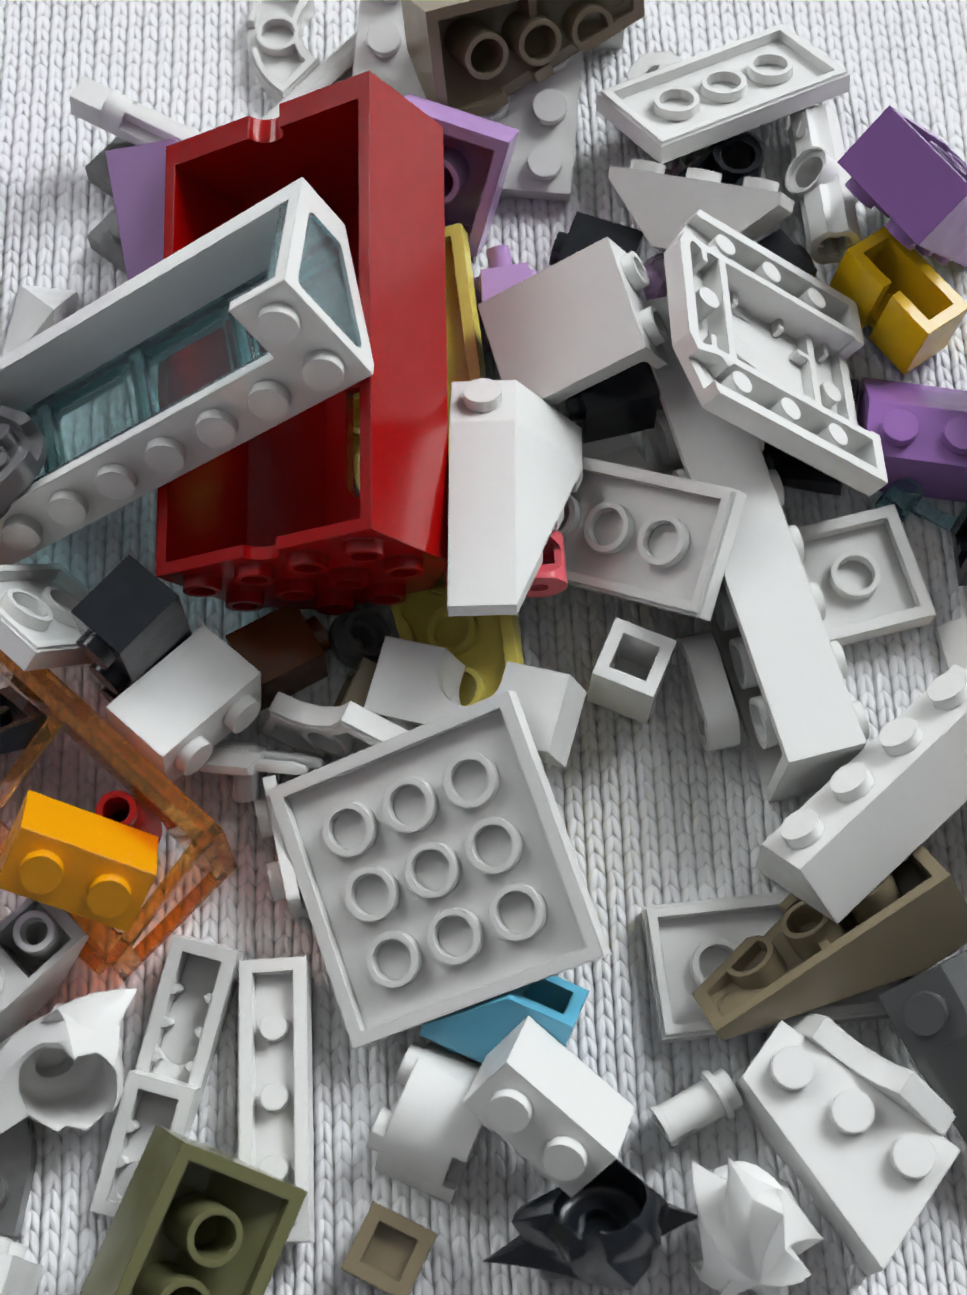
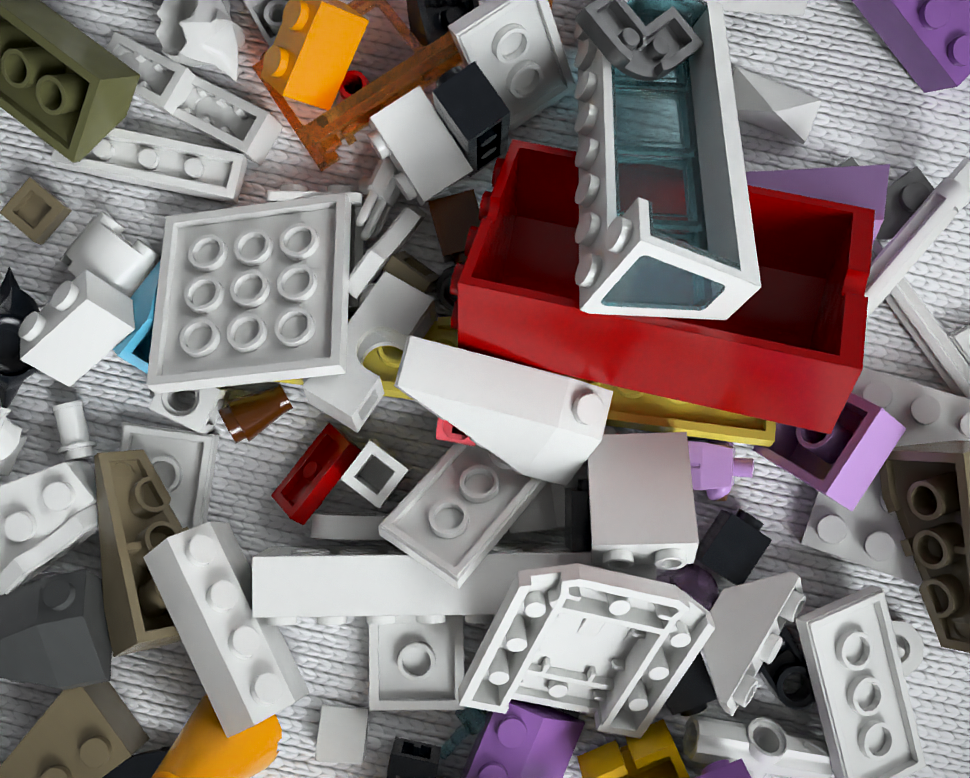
camera: 110 degrees right, 20 degrees up
none -> white brick [148,387,232,433]
none -> reddish brown cone [218,384,293,443]
none -> red plate [271,423,362,525]

